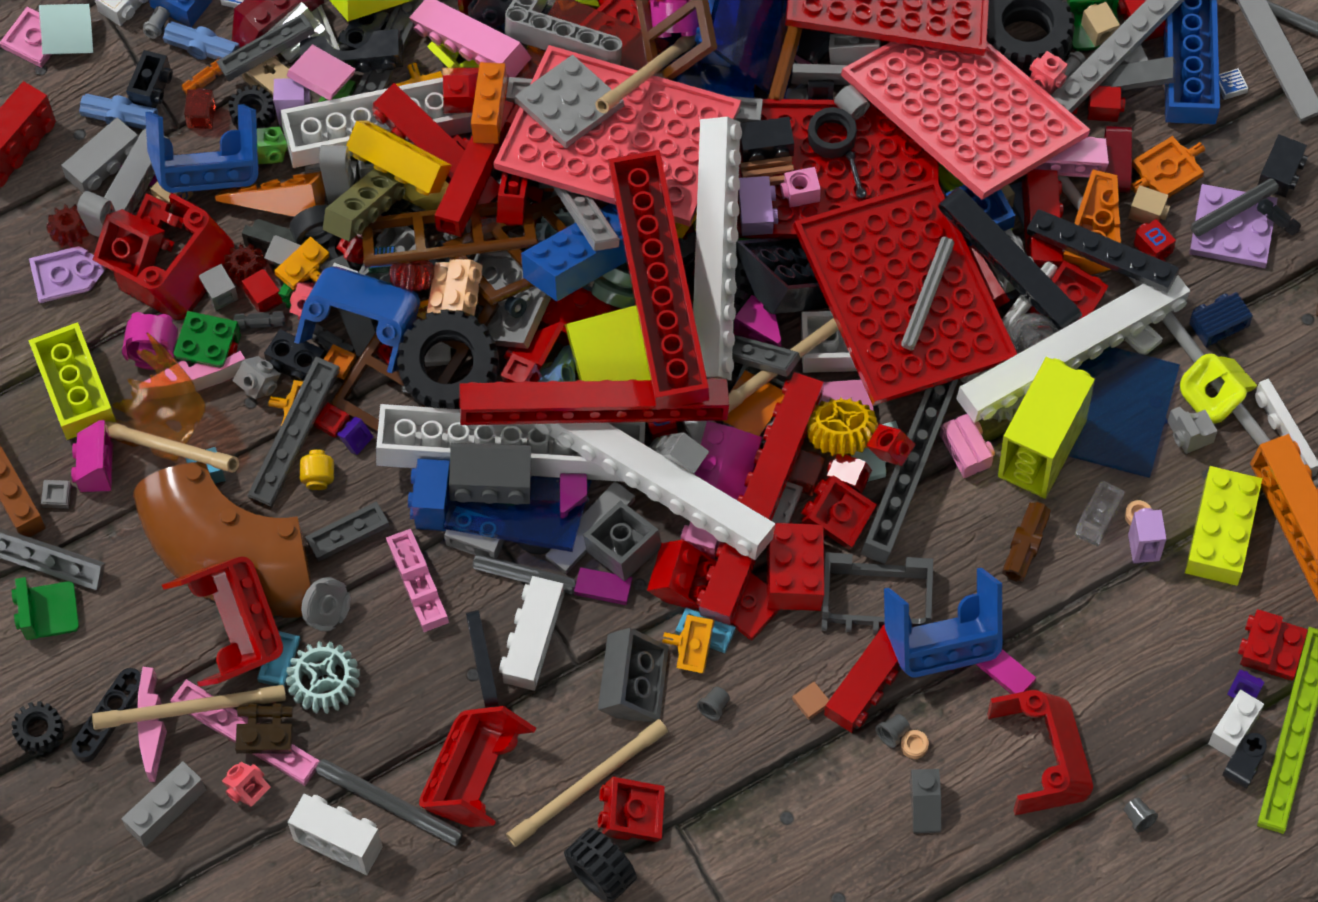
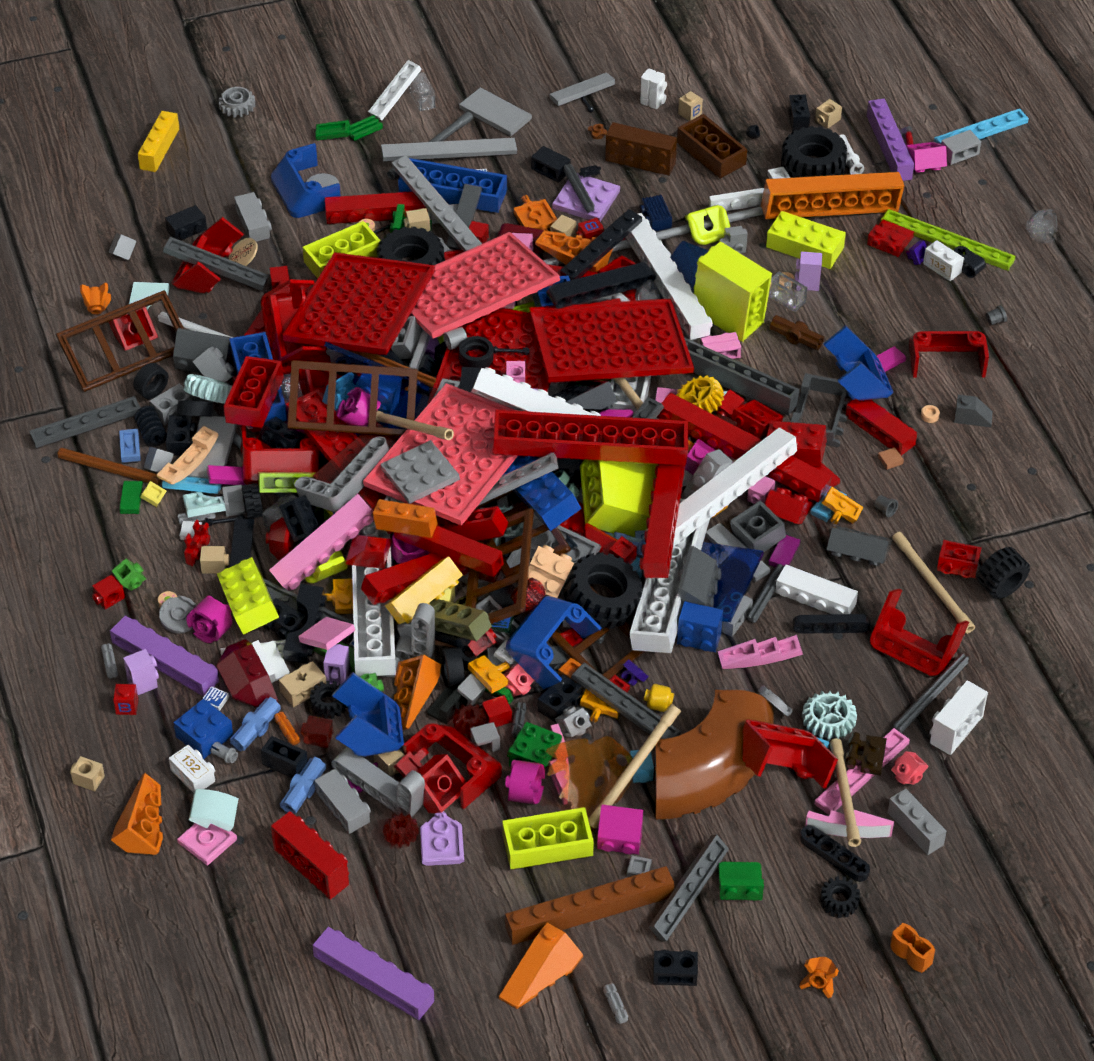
camera: 80 degrees left, 15 degrees down
dark grey tile [216,13,315,82] -> none
dark grey plate [305,501,390,562] -> none
magenta tile [560,473,587,518] -> none
red brick [866,424,915,466] -> none
dark grey piece [876,714,910,748] -> none
light grey axle [901,237,954,350] -> none
coral brick [1029,51,1068,95] -> none

